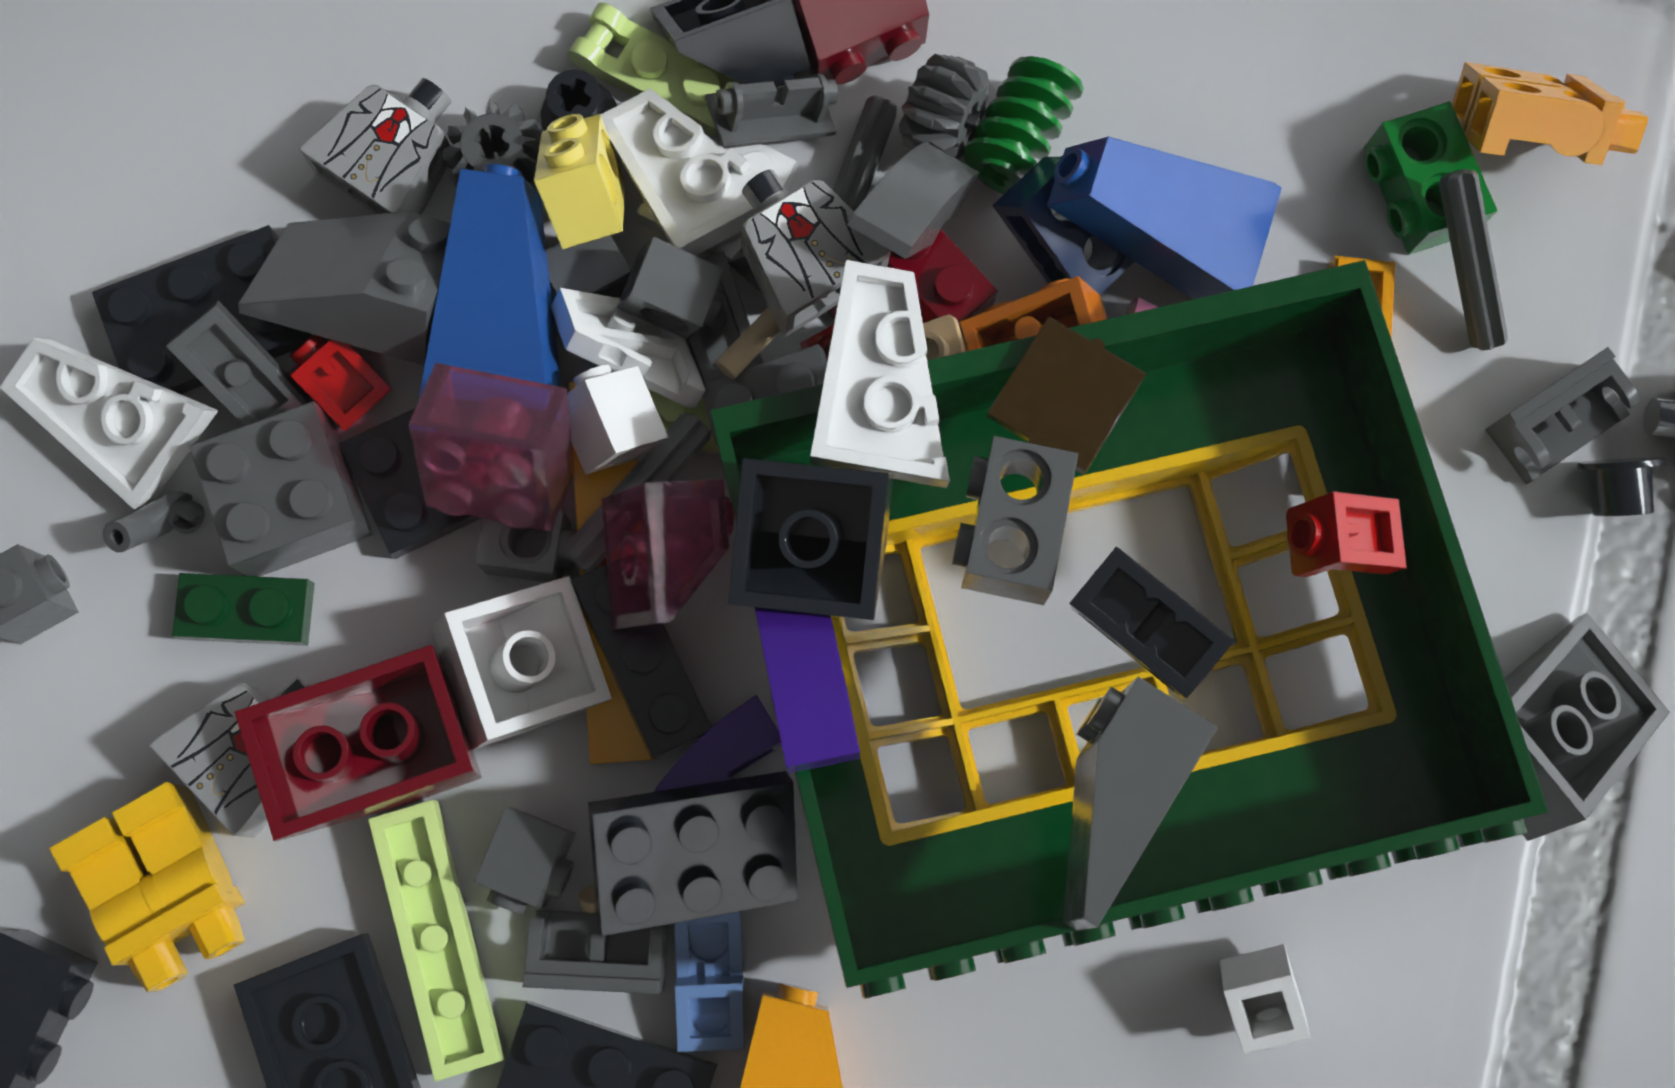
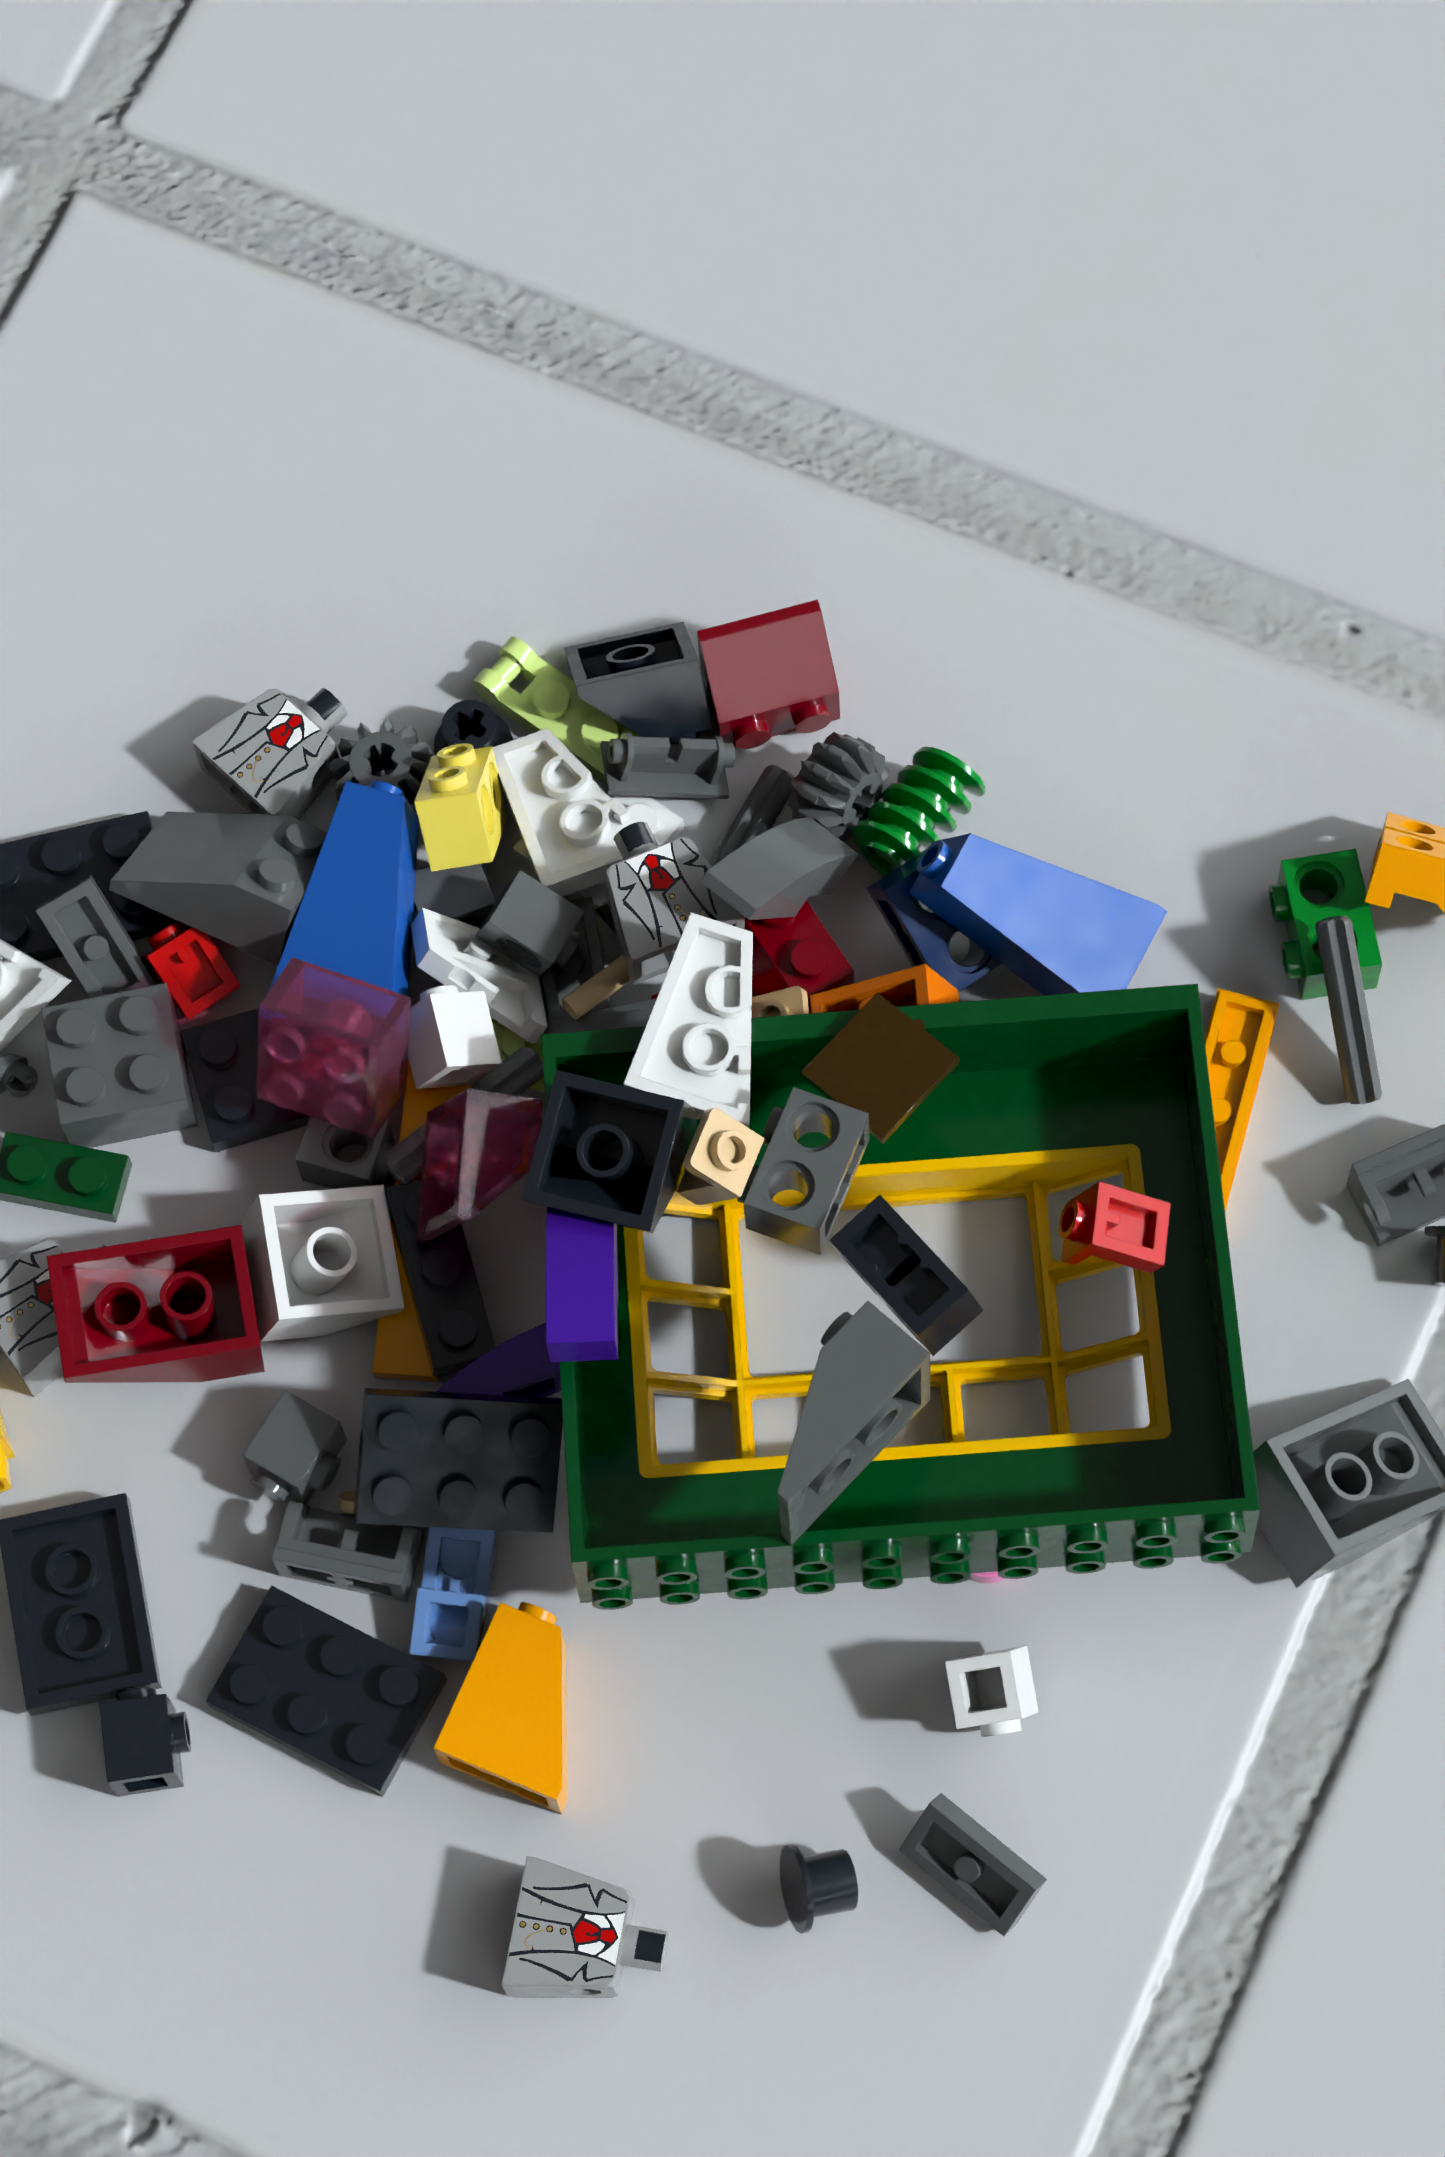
camera: 20 degrees right, 10 degrees down
yellowish green plate [368,800,505,1082] -> none
none -> tan bracket [677,1108,765,1205]

